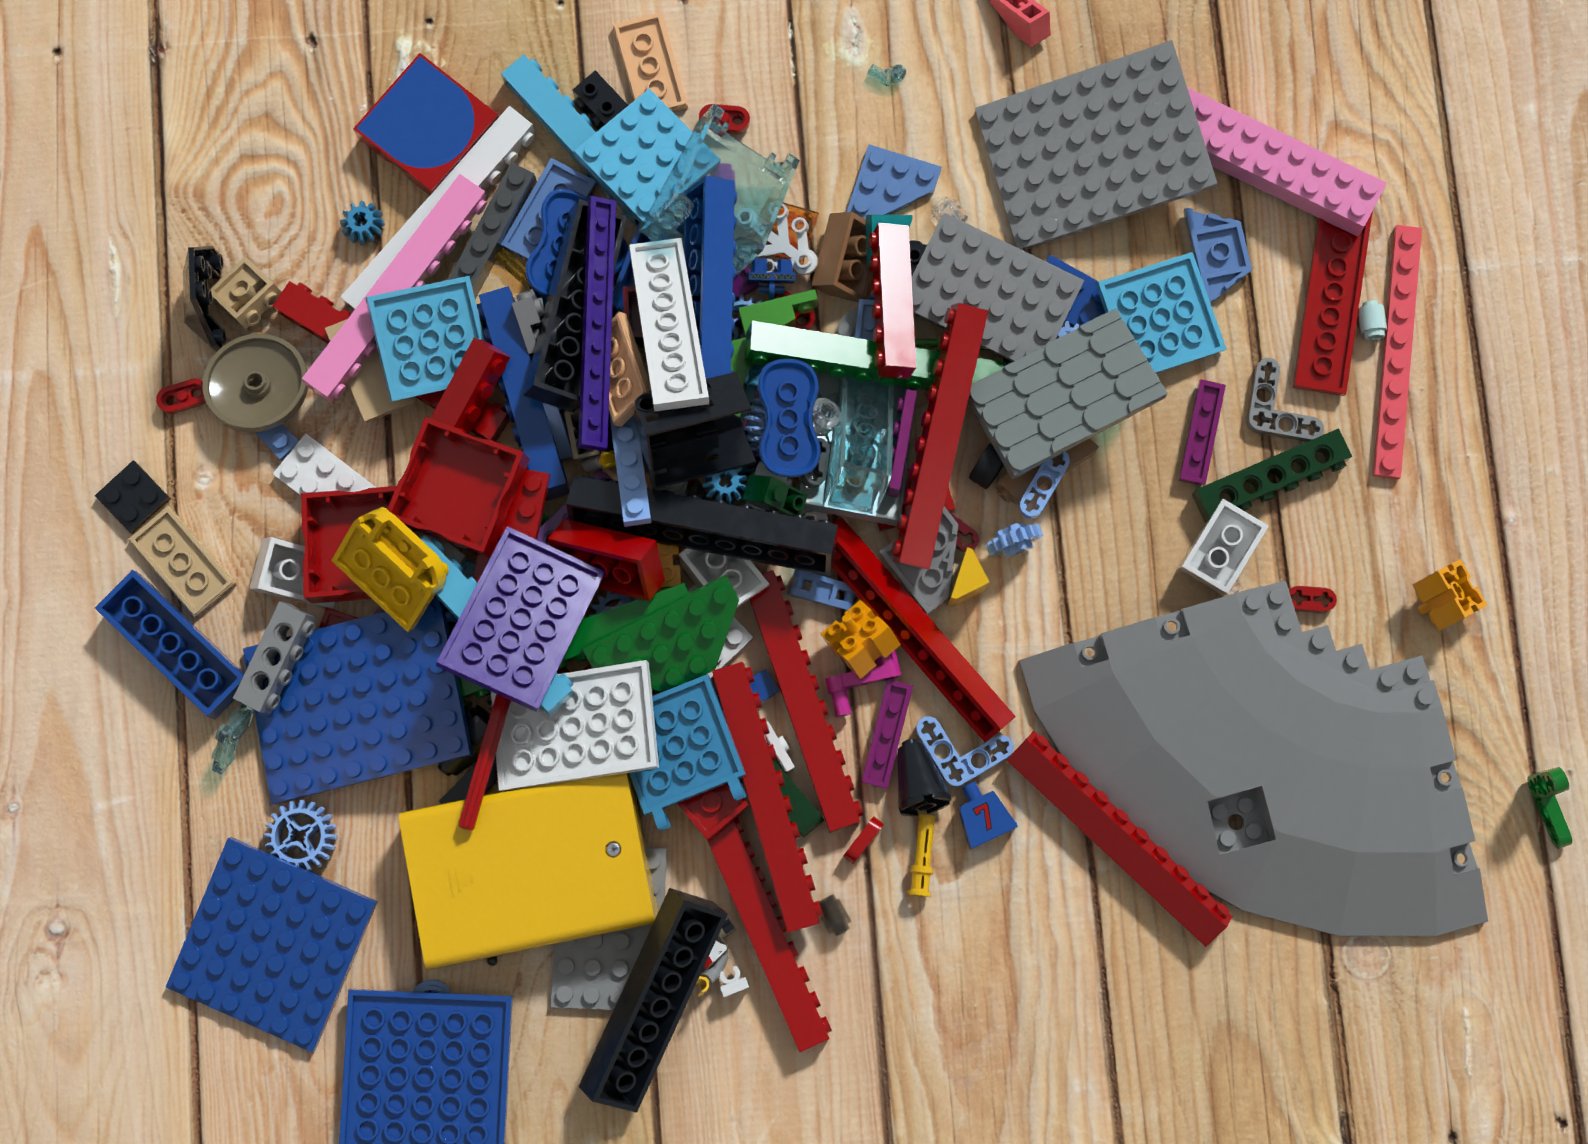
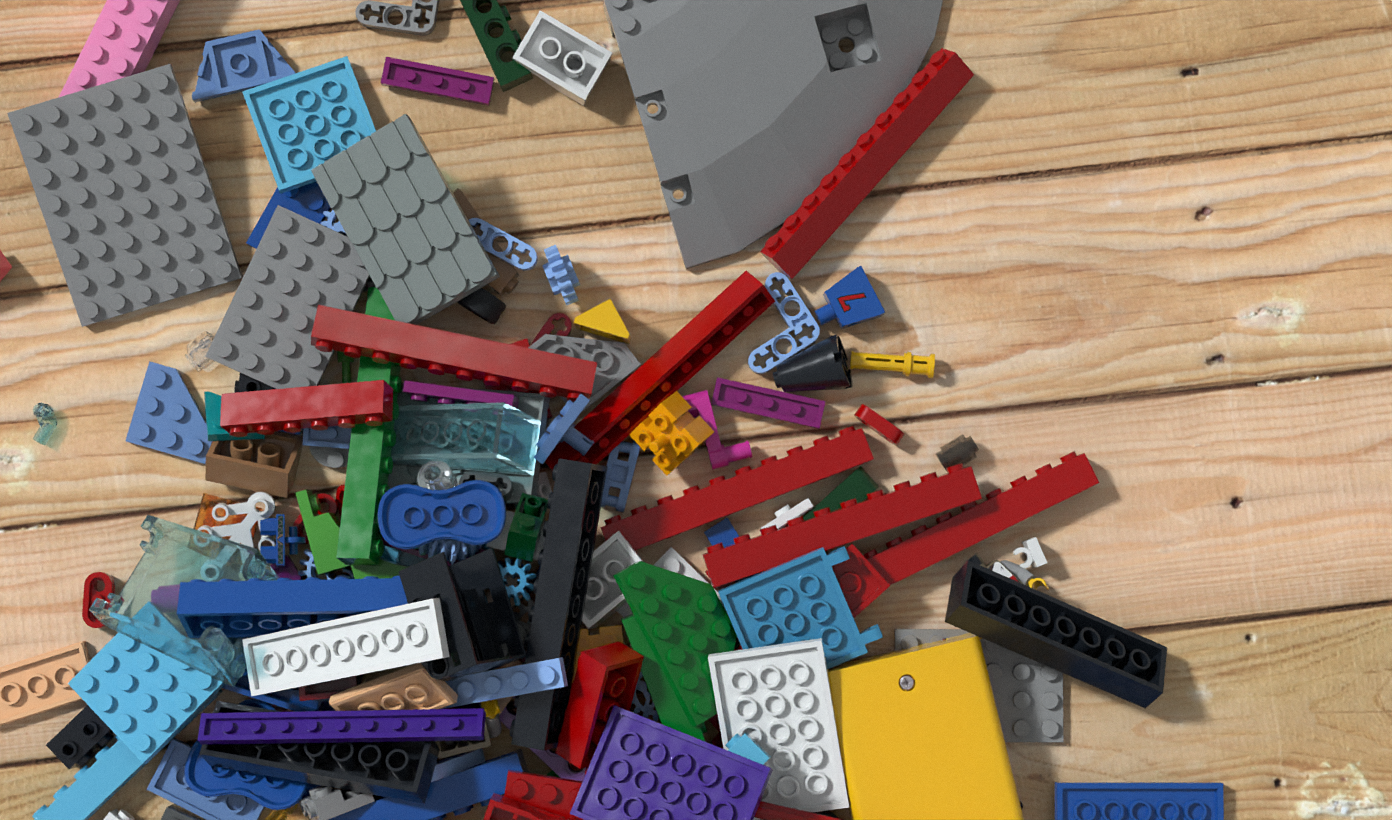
camera: 95 degrees left, 5 degrees up
none -> medium blue plate [534,394,594,464]

